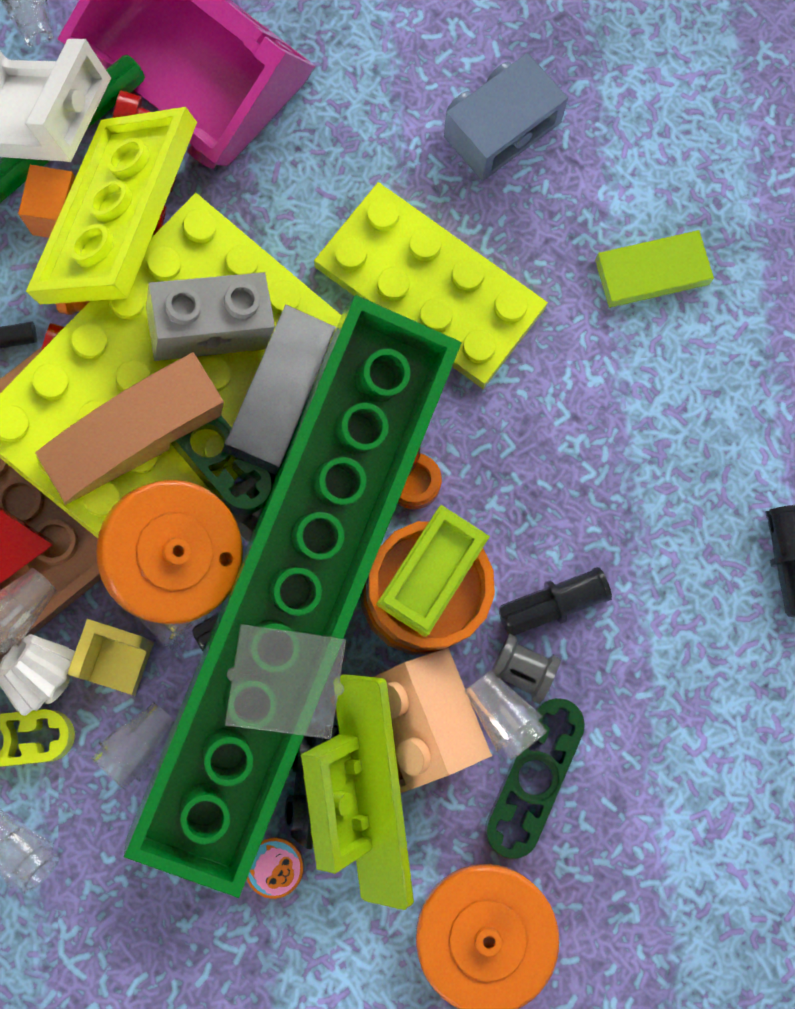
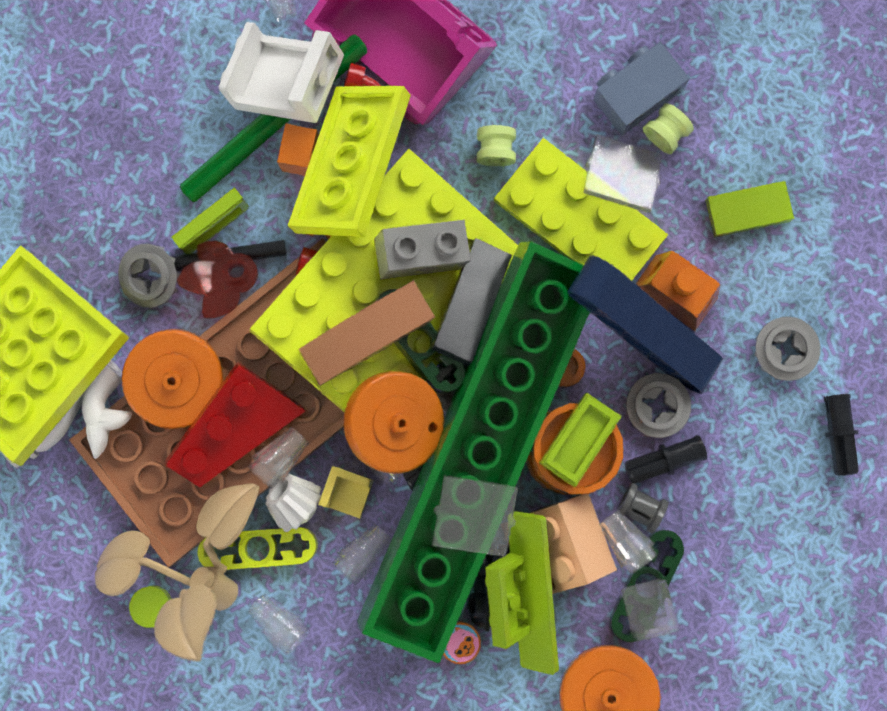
camera: 10 degrees right, 5 degrees up
none -> yellowish green wheel [477,125,516,166]
none -> dark blue beam [567,255,723,394]
none -> clear piece [583,134,662,213]
none -> clear panel [621,579,680,641]
none -> light grey gear [626,373,691,438]
none -> orange torso [636,251,721,331]
none -> yellowish green wheel [643,103,694,154]
none -> light grey gear [754,317,820,381]

